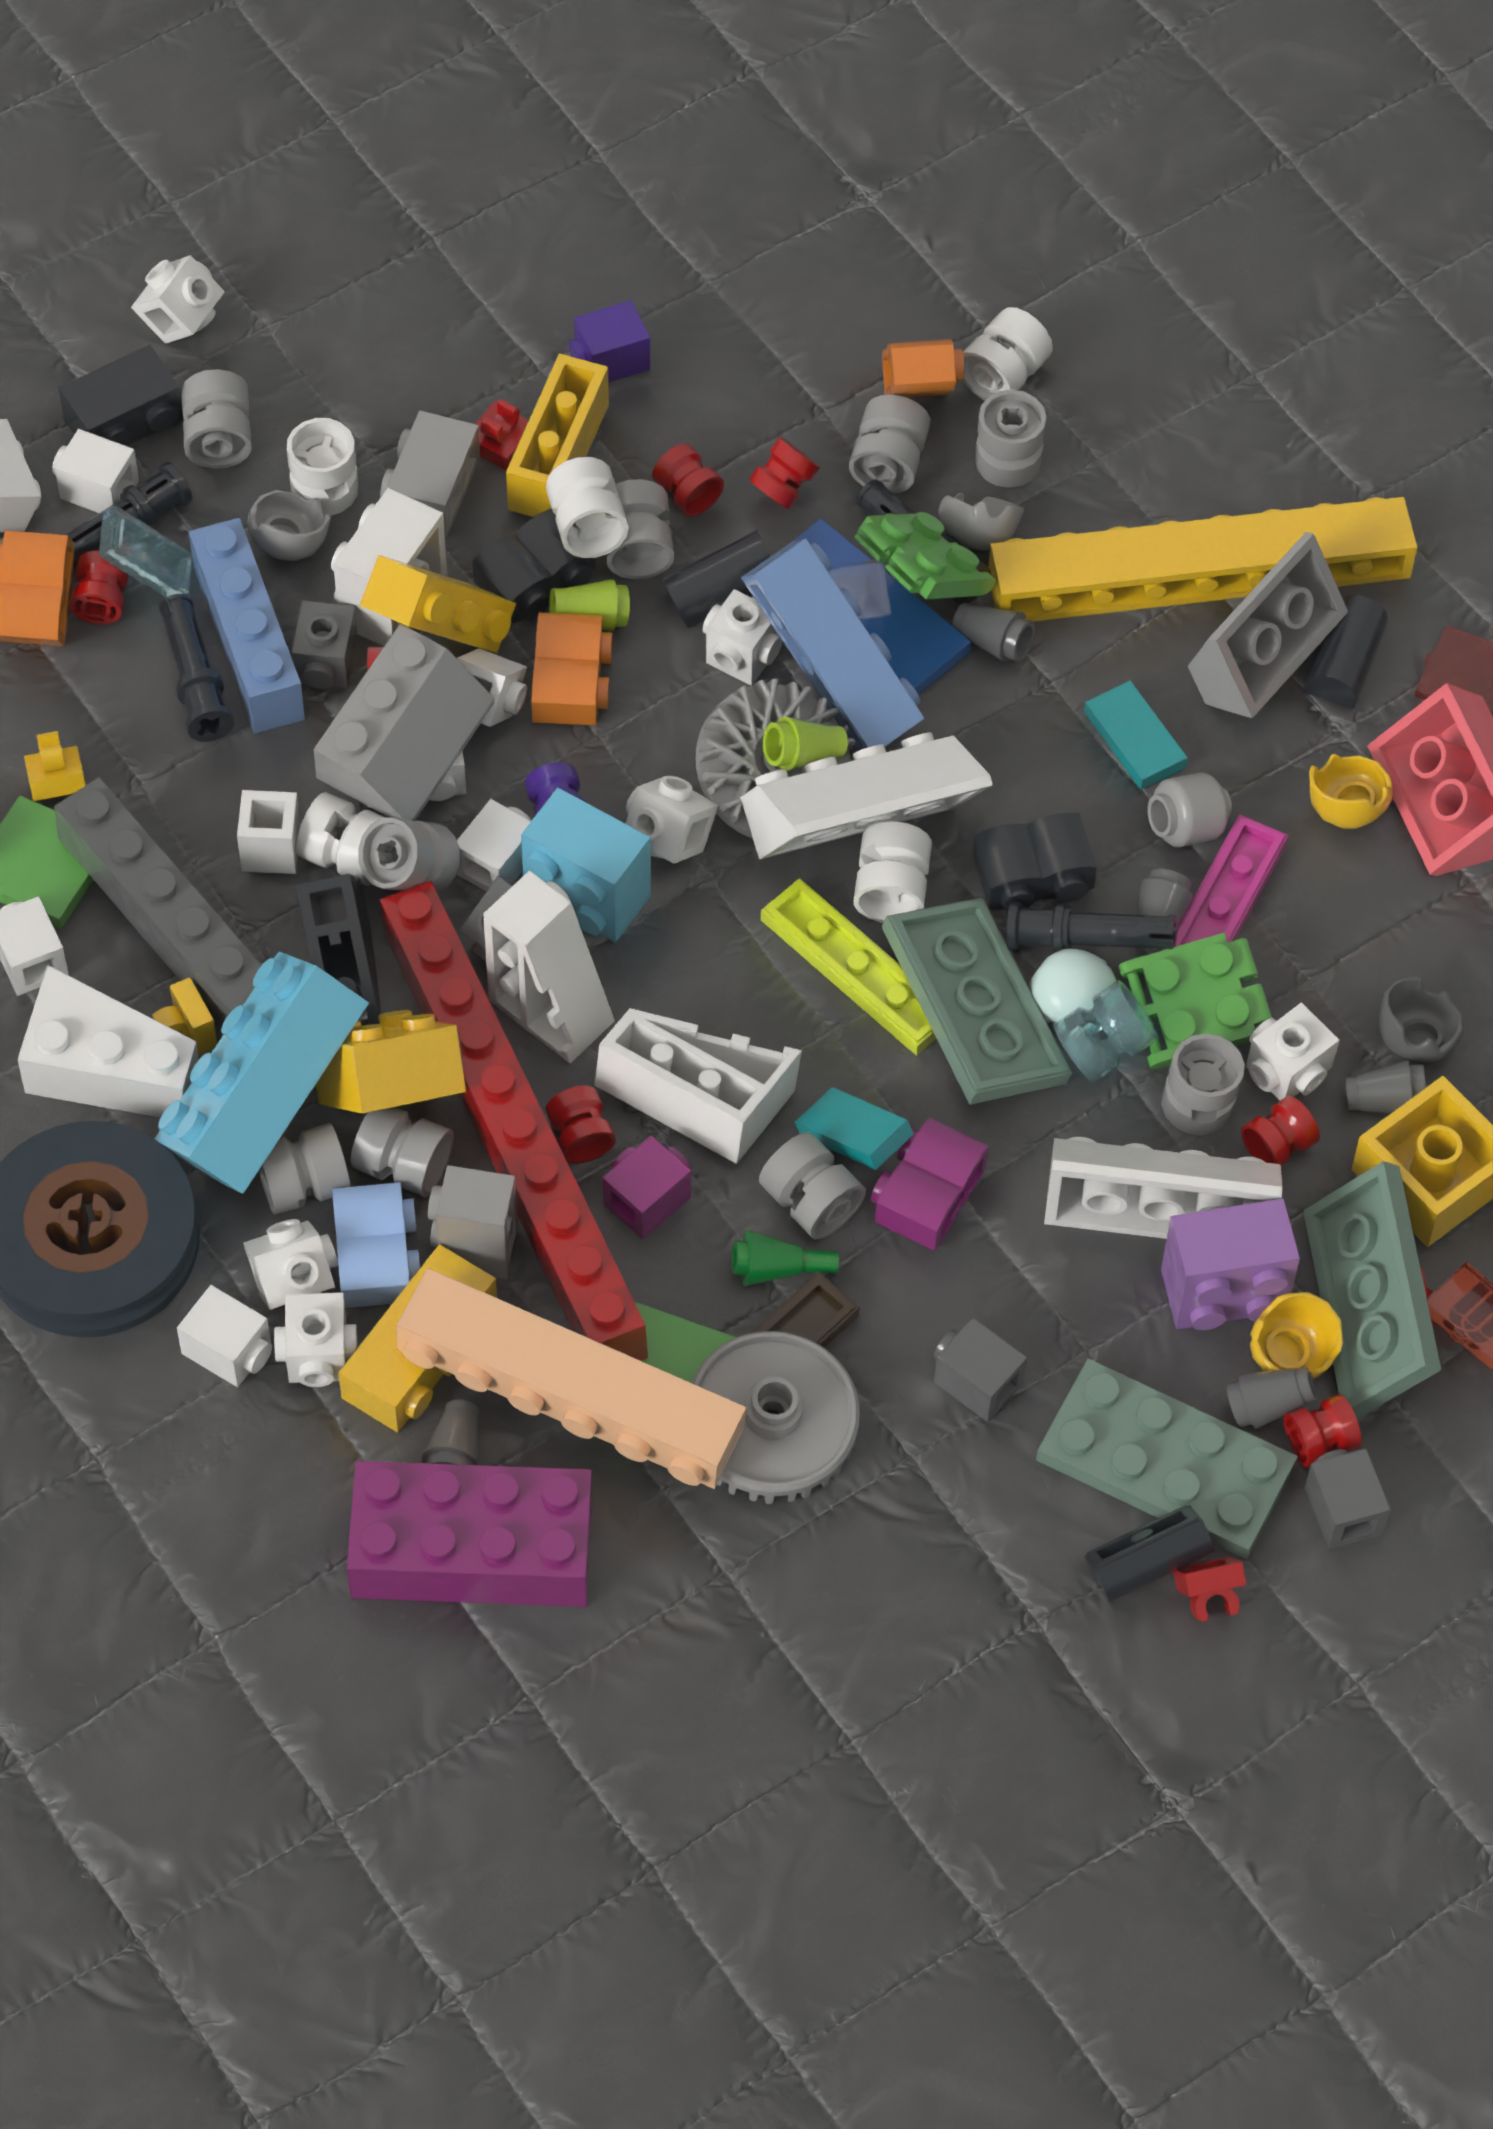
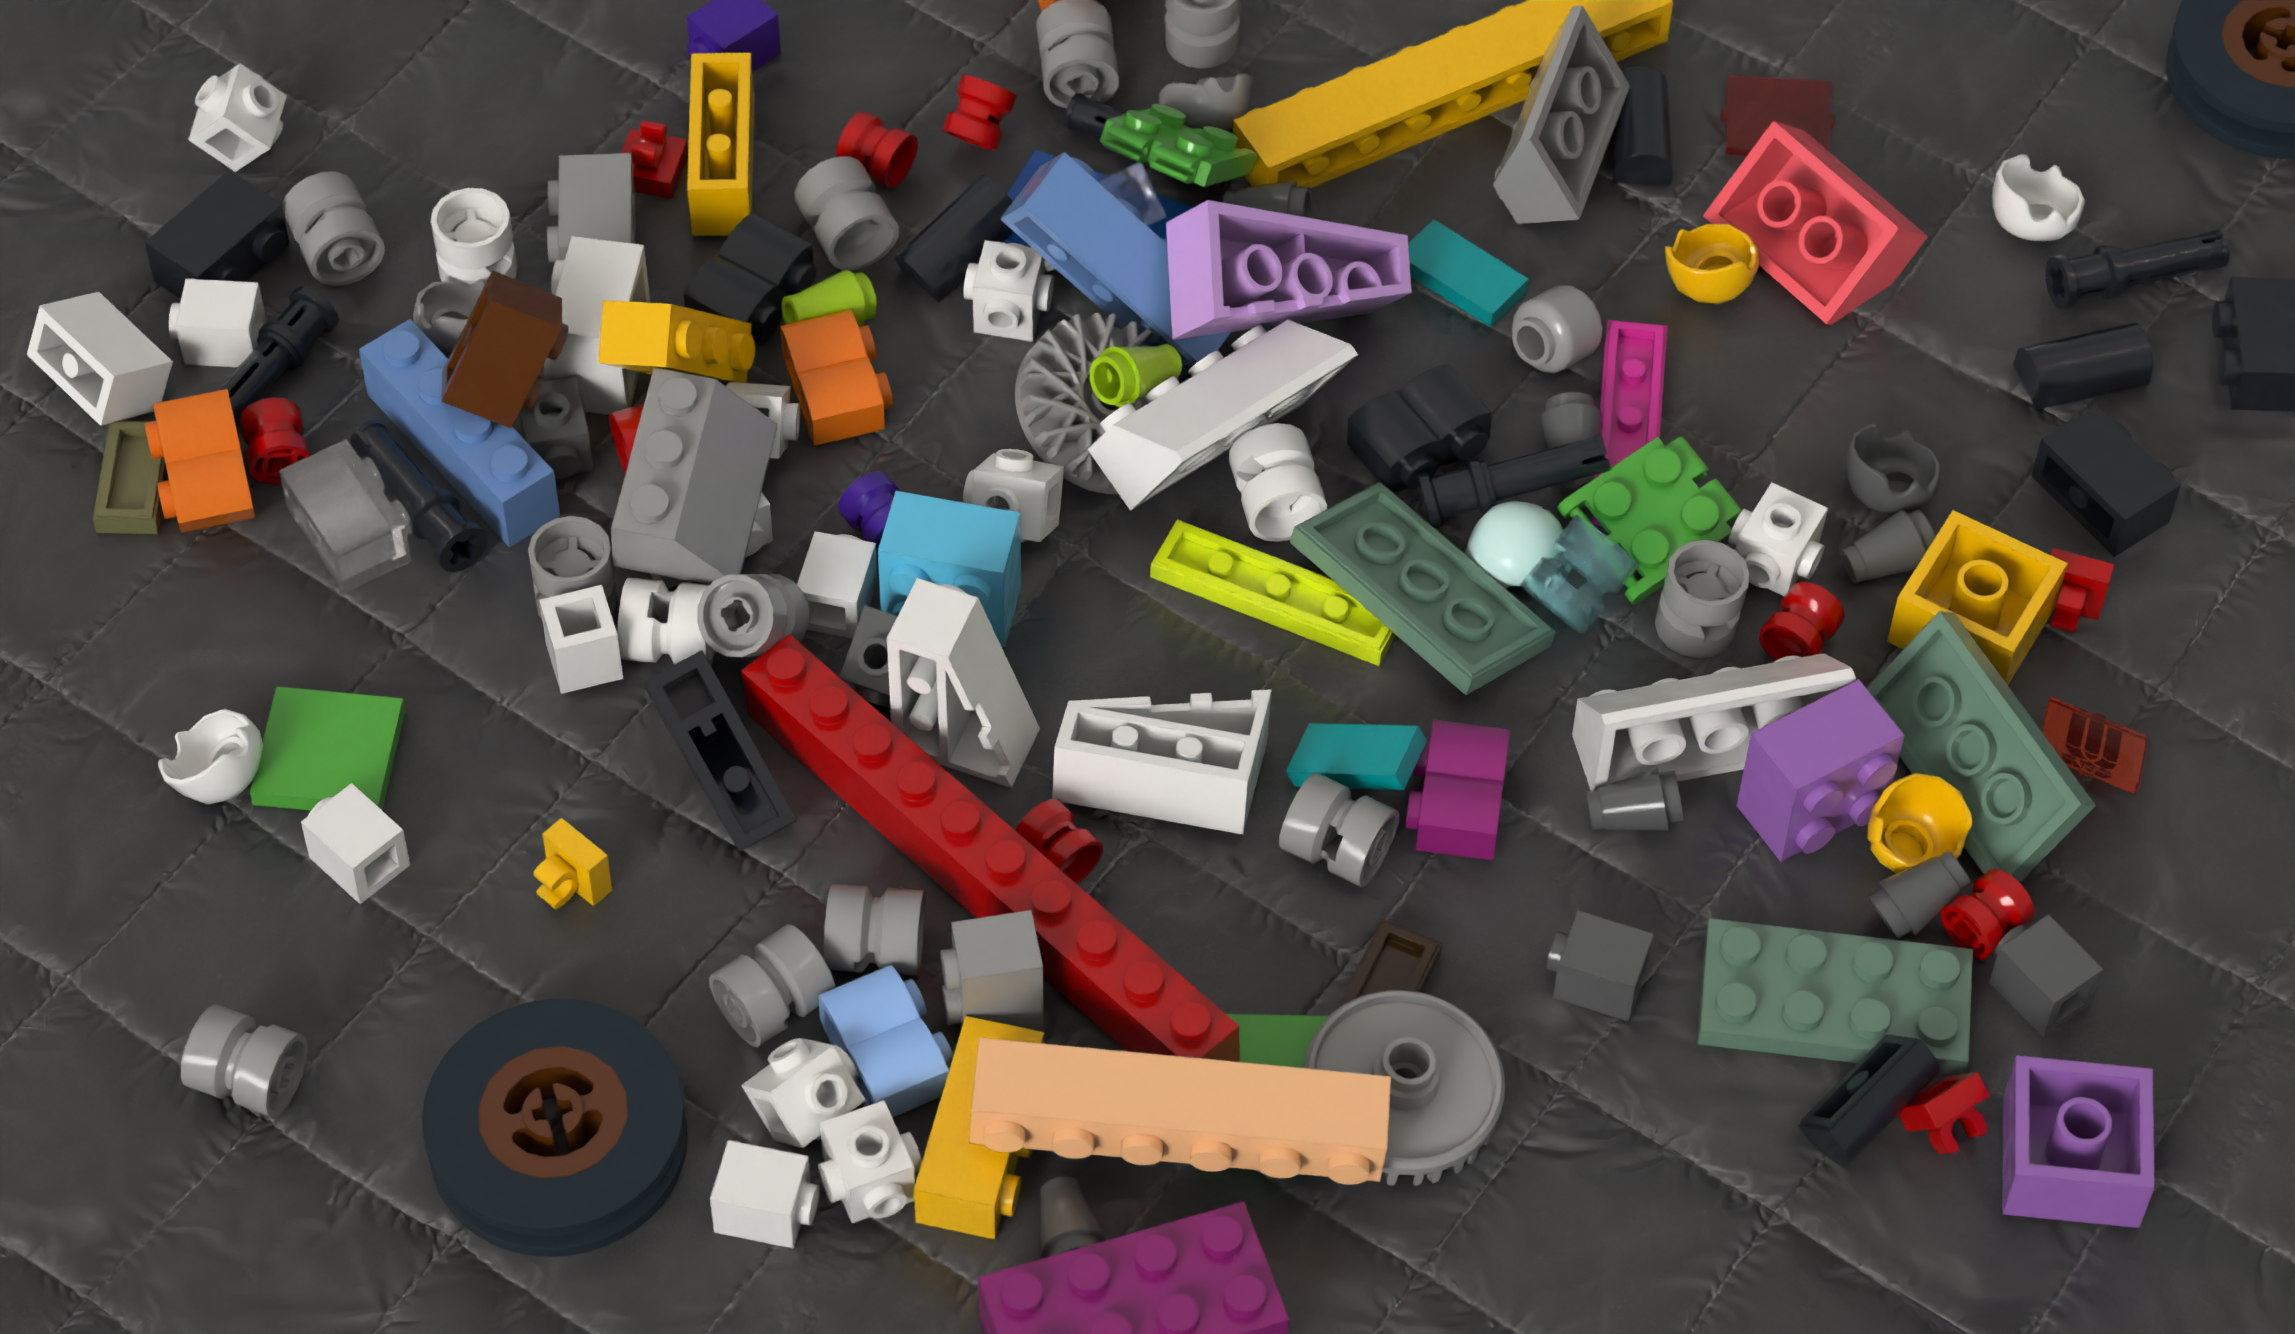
camera: 20 degrees left, 5 degrees down
white wedge [18,965,199,1118] -> none
yellow tile [24,731,86,801] -> none
dark grey brick [54,777,262,1029] -> none
clear light blue plate [99,506,192,598] -> none
medium azure brick [154,952,369,1194] -> none
yellow brick [316,1010,466,1114] -> none
white wheel [546,457,629,558] -> none
magenta brick [602,1136,691,1240] -> none
green cone [731,1230,839,1286] -> none
none -> clear brick [279,439,414,593]
none -> reddish brown brick [441,270,569,428]
none -> light grey wheel [528,516,618,619]
none -> lavender wedge [1166,200,1412,340]
none -> dark grey cone [1586,767,1684,831]
none -> medium lavender brick [2002,1055,2155,1228]

